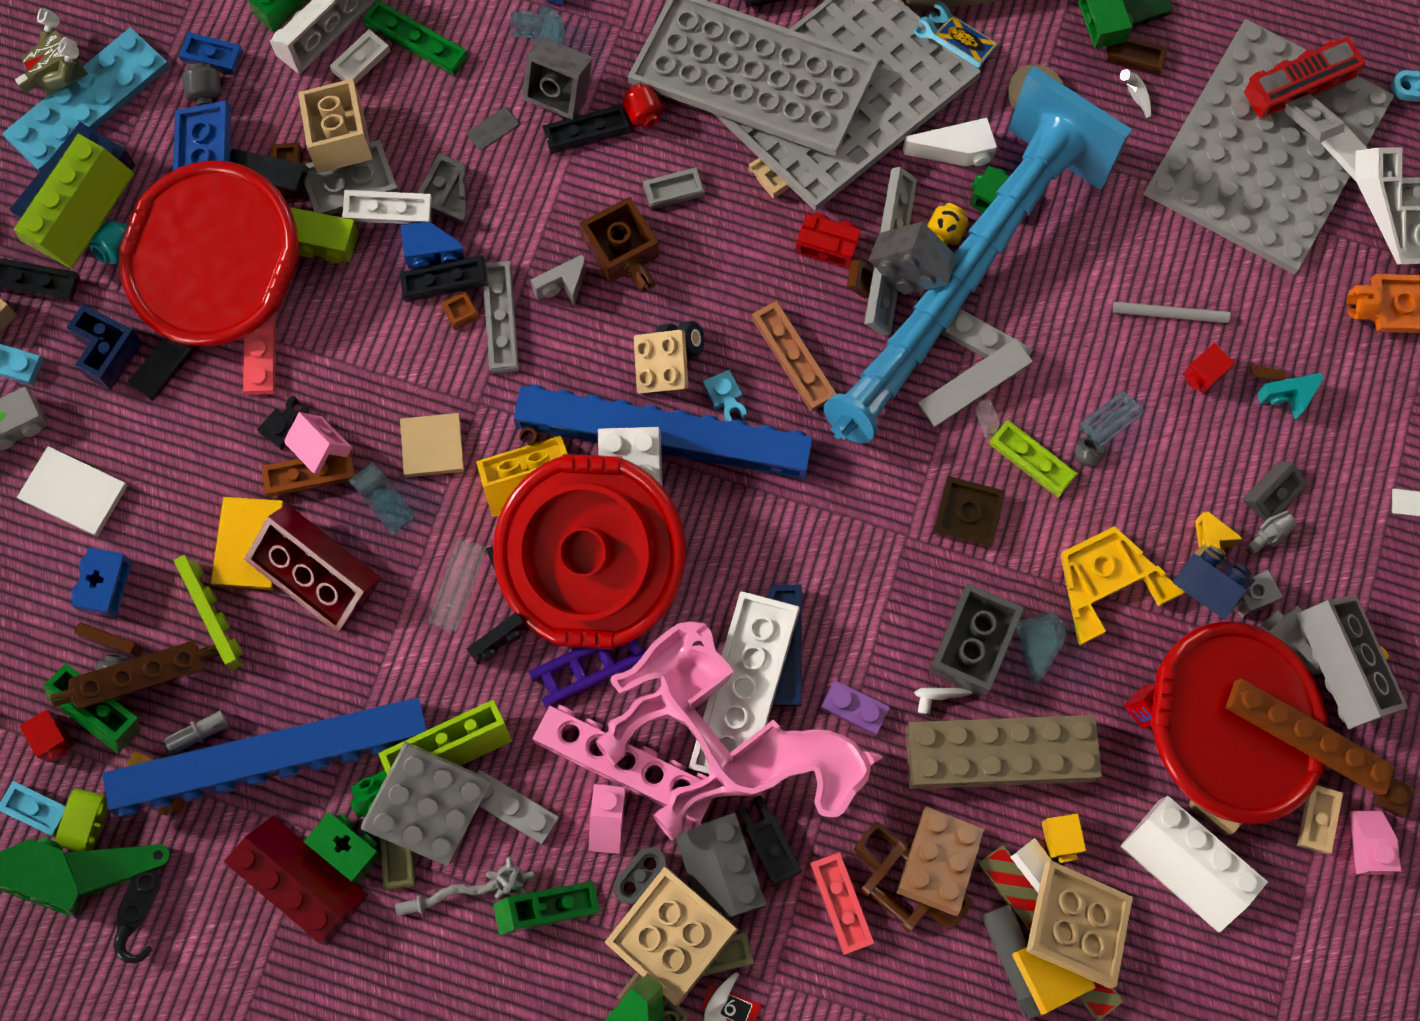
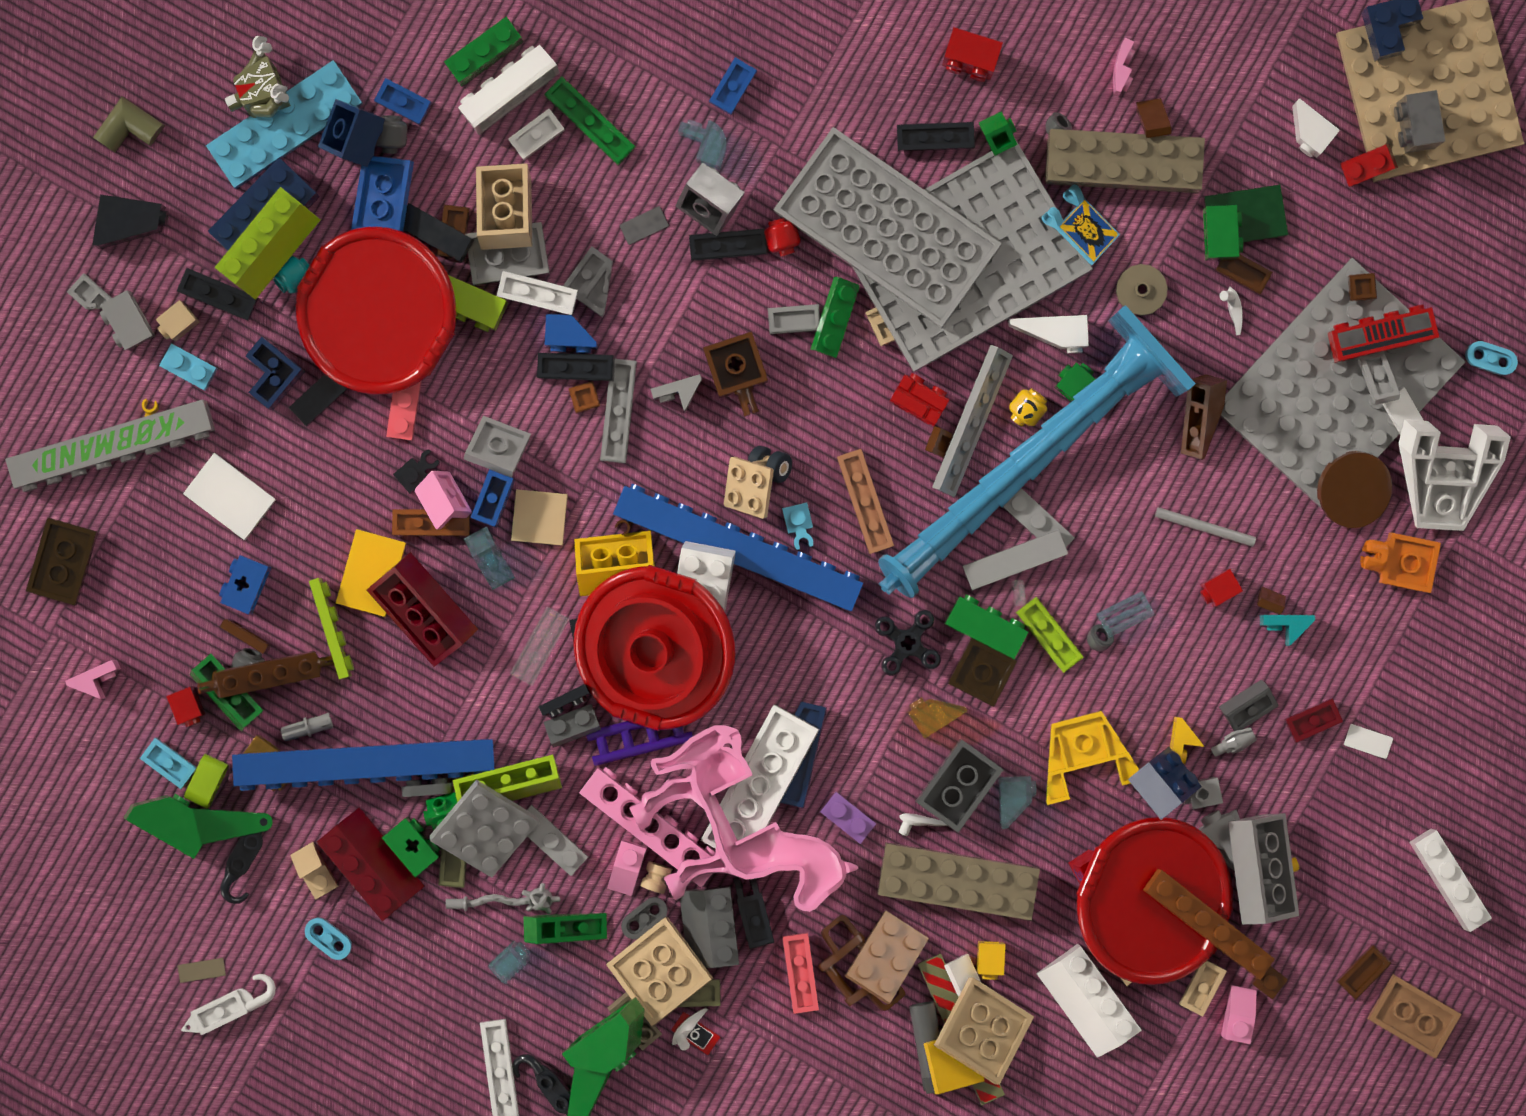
camera: 15 degrees right, 15 degrees up
flat silver brick [868,221,957,295] -> none
none -> tan slope [290,842,339,900]
none -> medium azure plate [305,917,352,960]
none -> dark blue brick [318,99,385,167]
none -> dark grey plate [401,778,453,797]
none -> light grey plate [464,416,531,478]
none -> blue brick [471,469,515,528]
none -> clear light blue brick [488,941,531,984]
none -> dark grey plate [543,704,601,748]
none -> tan wheel [640,861,673,894]
none -> green plate [810,277,860,358]
none -> black gear [875,610,941,676]
none -> clear yellow slope [907,697,968,739]
none -> green brick [944,595,1028,659]
none -> reddish brown slope [1181,374,1227,460]
none -> dark red plate [1284,698,1343,743]
none -> reddish brown tile [1317,451,1392,528]
none -> reddish brown tile [1348,273,1377,302]

